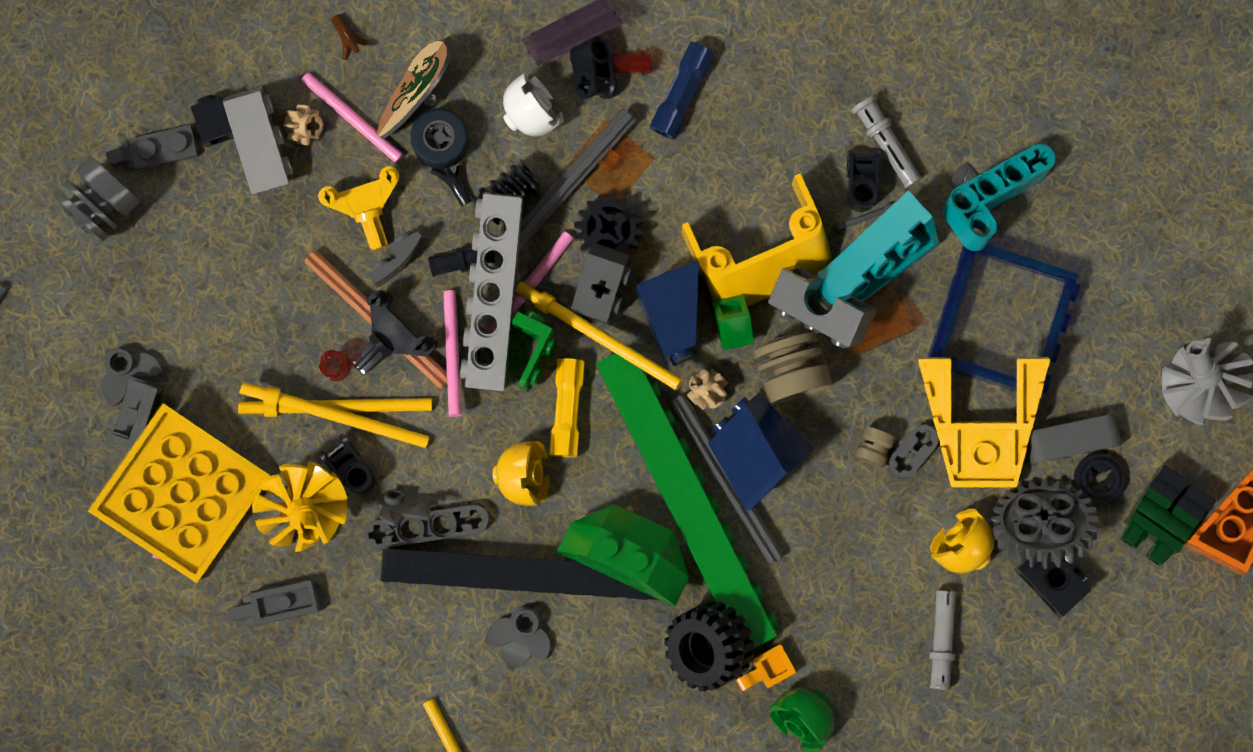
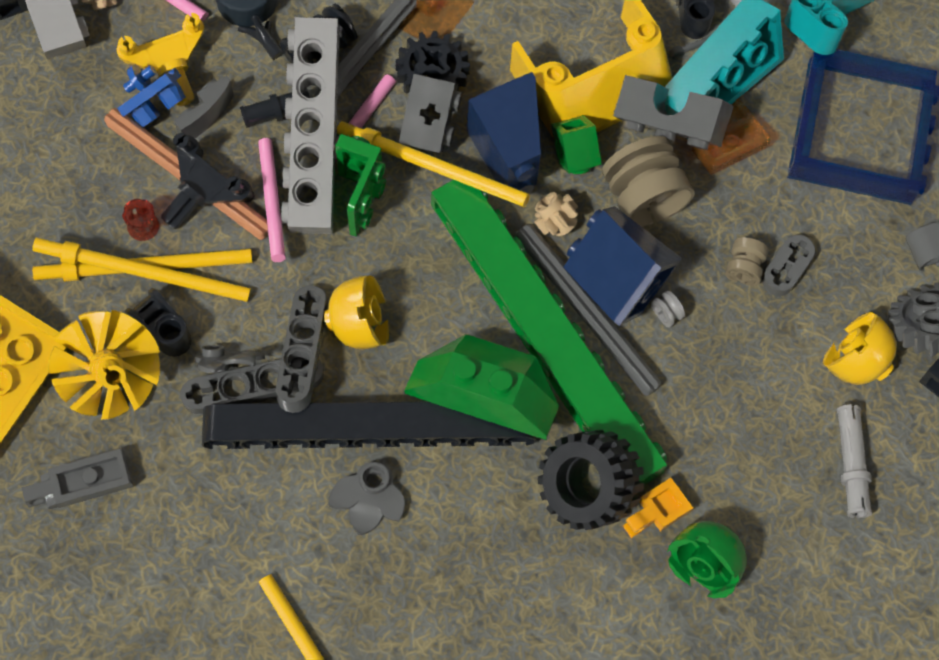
camera: 10 degrees left, 15 degrees down
yellow axle [549,358,585,458] -> none
yellow wing [918,357,1050,487] -> none
none -> blue hips [117,64,186,127]
none -> dark grey beam [276,286,327,413]
none -> light grey bush [651,291,685,327]

